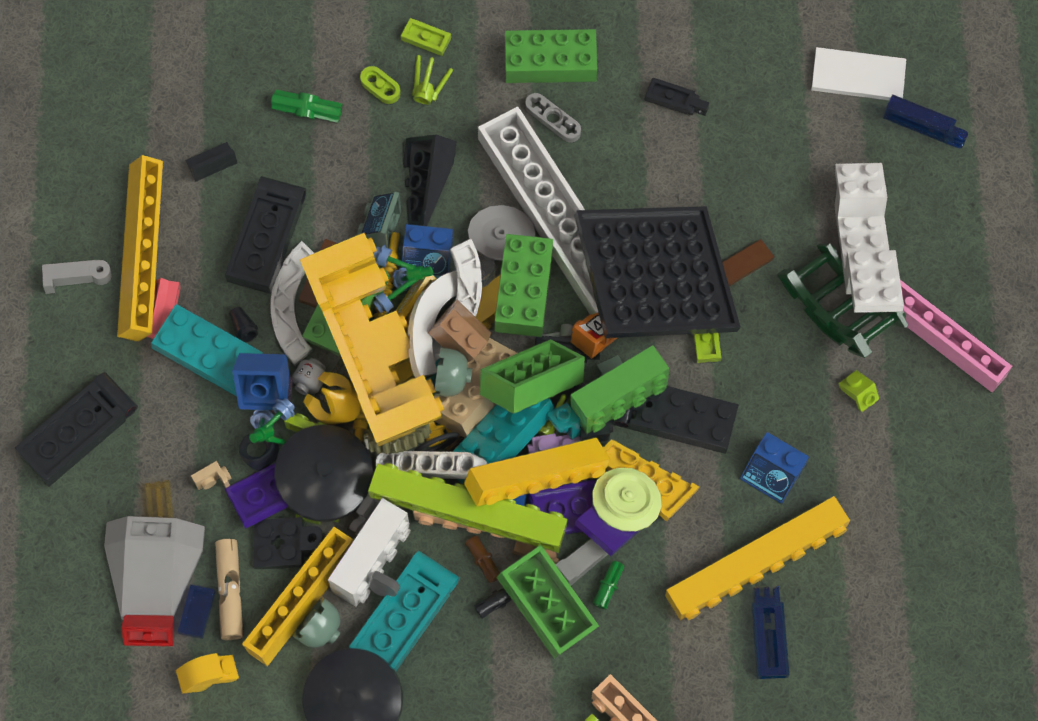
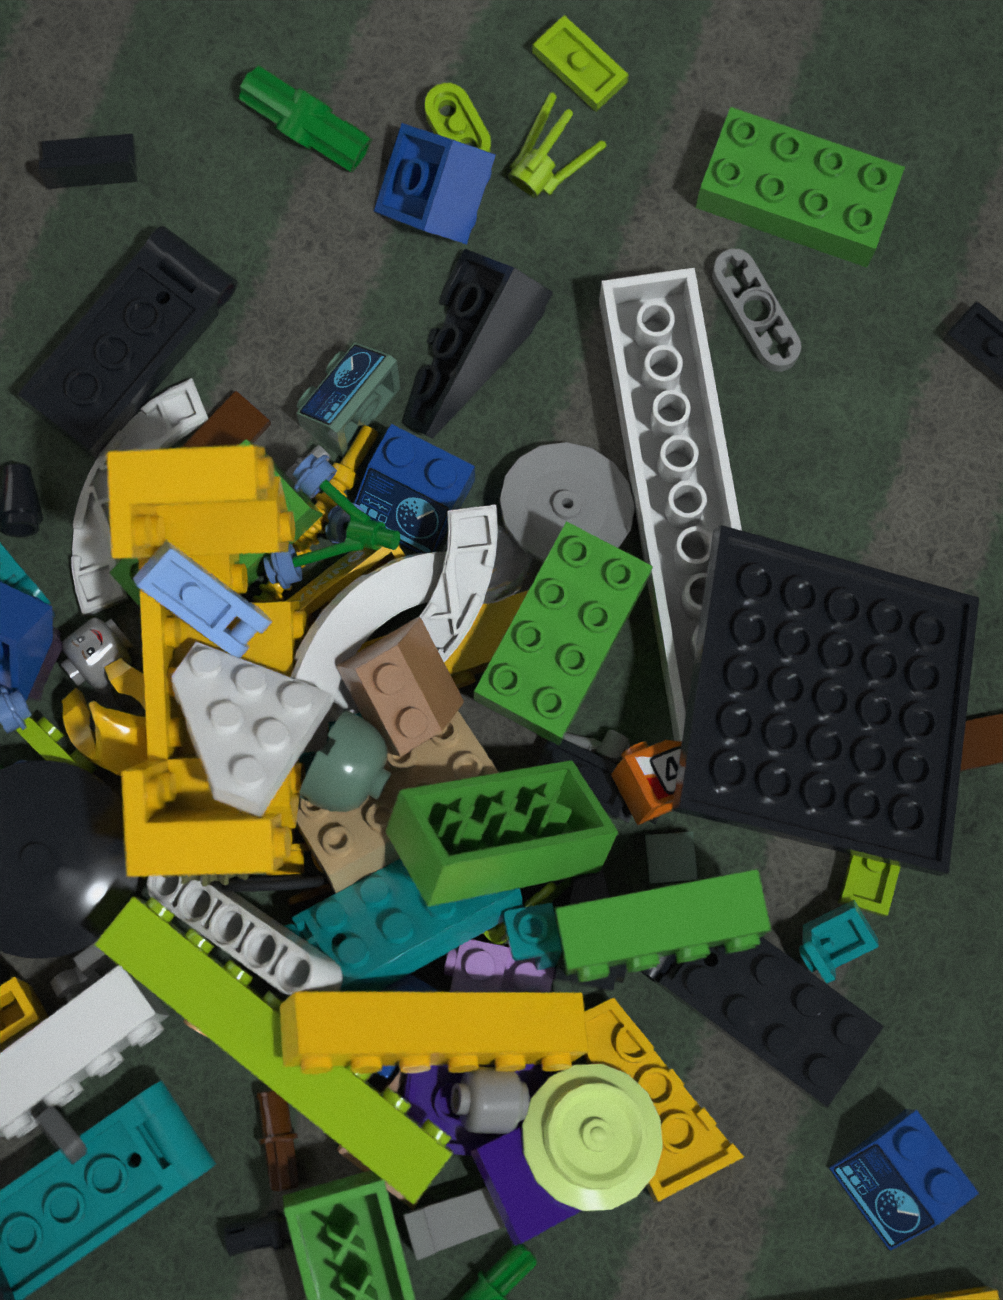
camera: 20 degrees right, 10 degrees up
none -> light blue plate [133,540,272,658]
none -> white plate [171,642,331,817]
none -> blue slope [374,123,496,244]
none -> light grey head [451,1067,529,1134]
none -> teal bracket [799,900,879,984]

